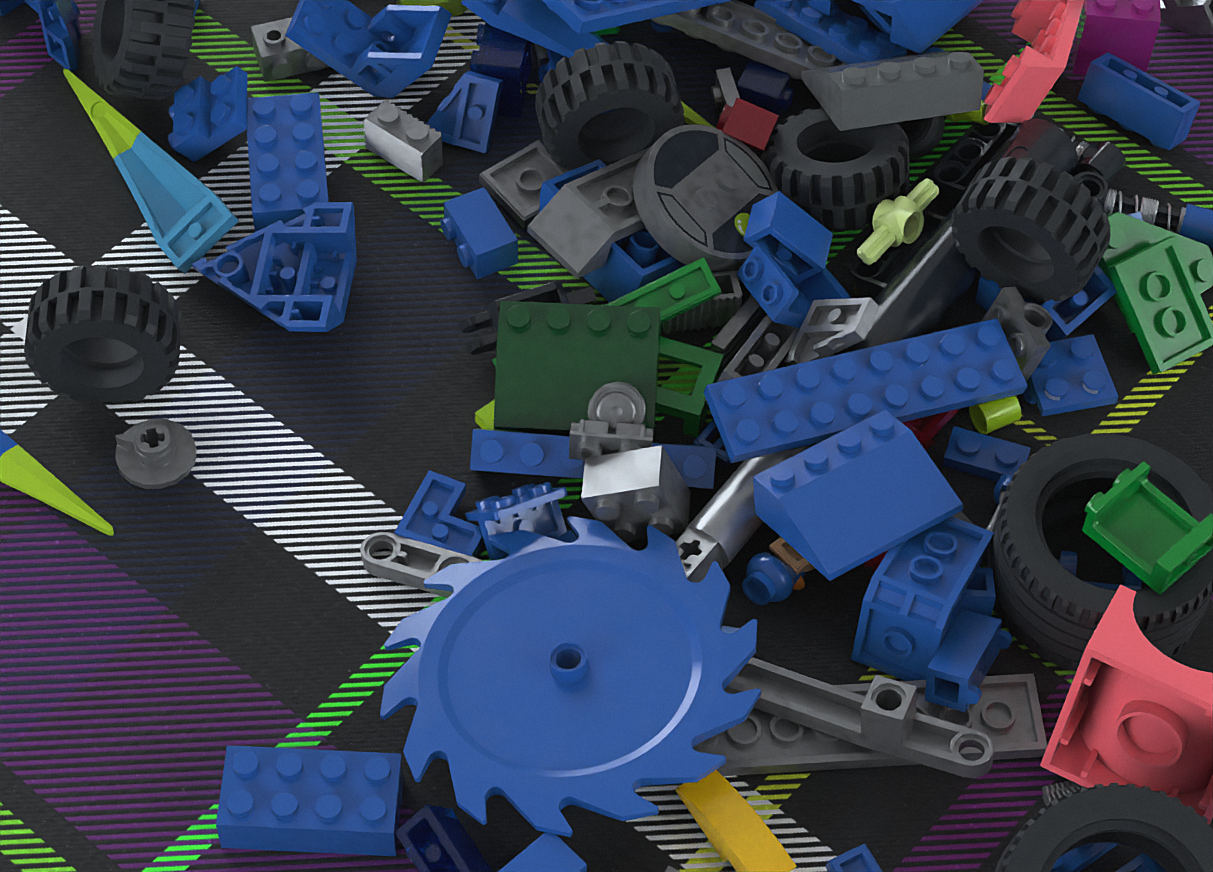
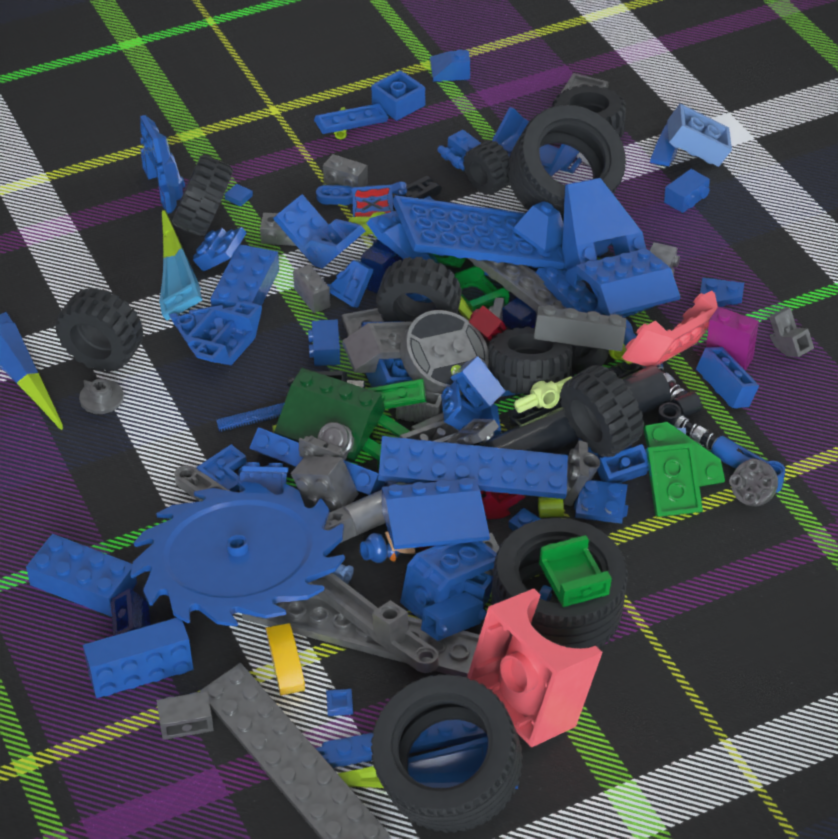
camera: 25 degrees right, 10 degrees down
none -> blue axle [216,403,284,432]
none -> green panel [454,266,509,312]

